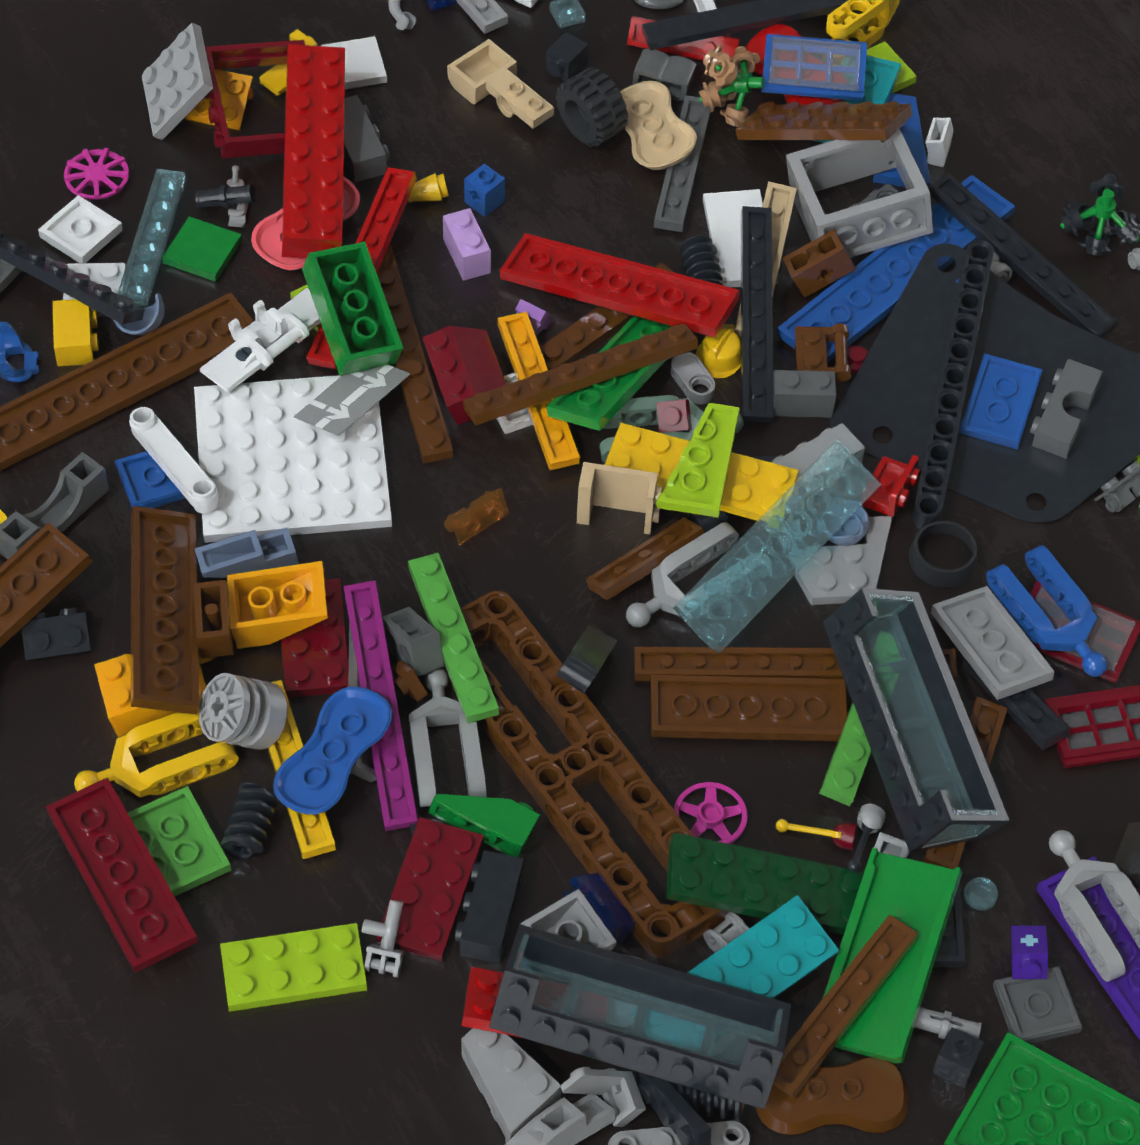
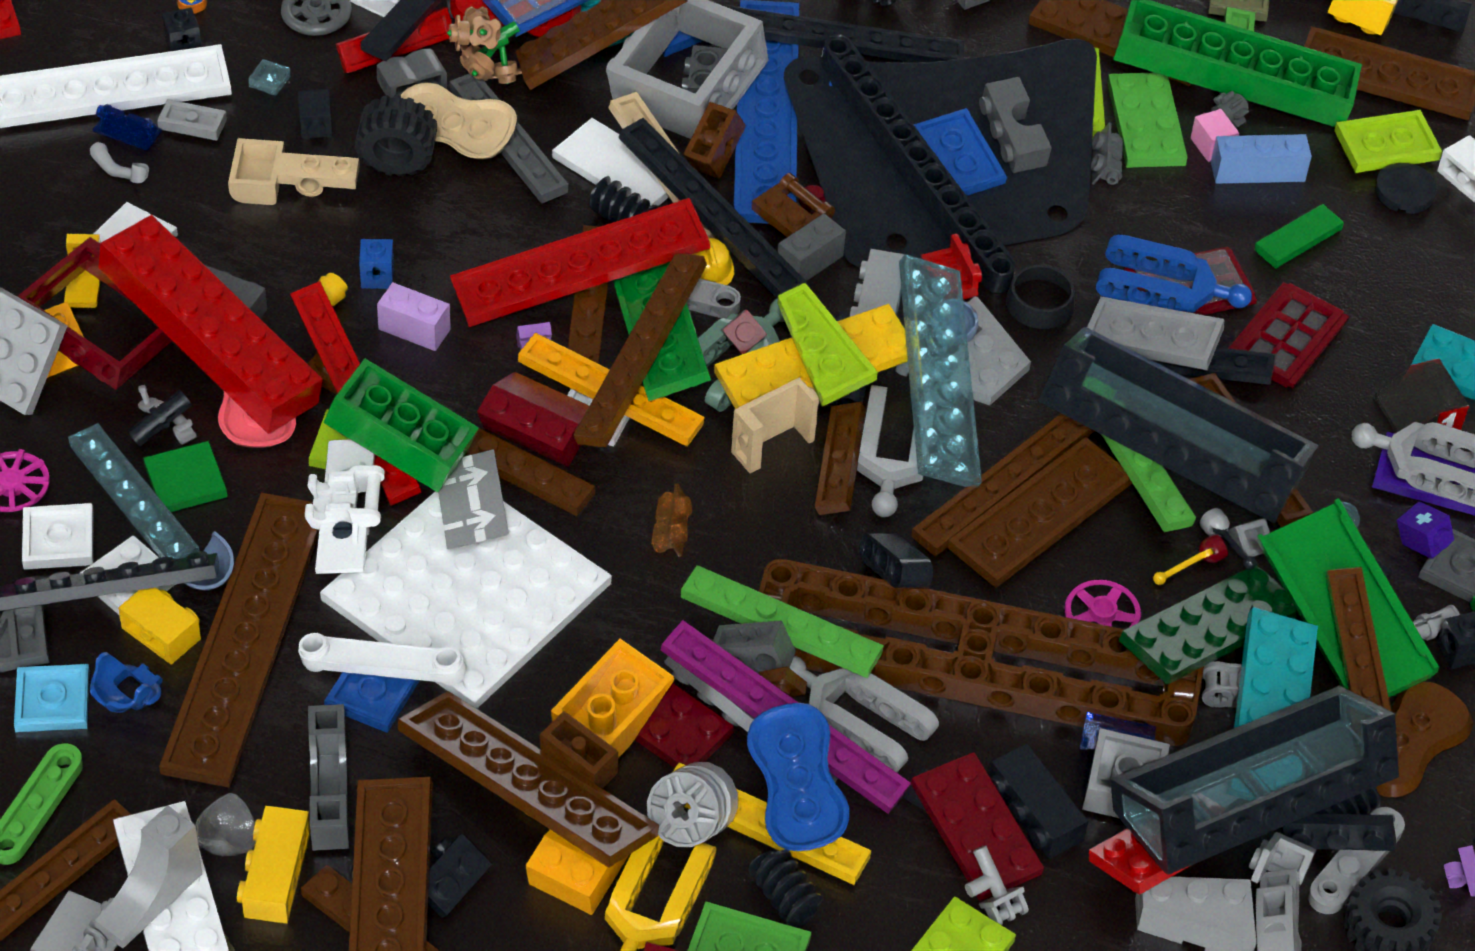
camera: 45 degrees left, 5 degrees down
sand blue slope [195,527,299,578] -> none
green slope [429,794,540,857] -> none

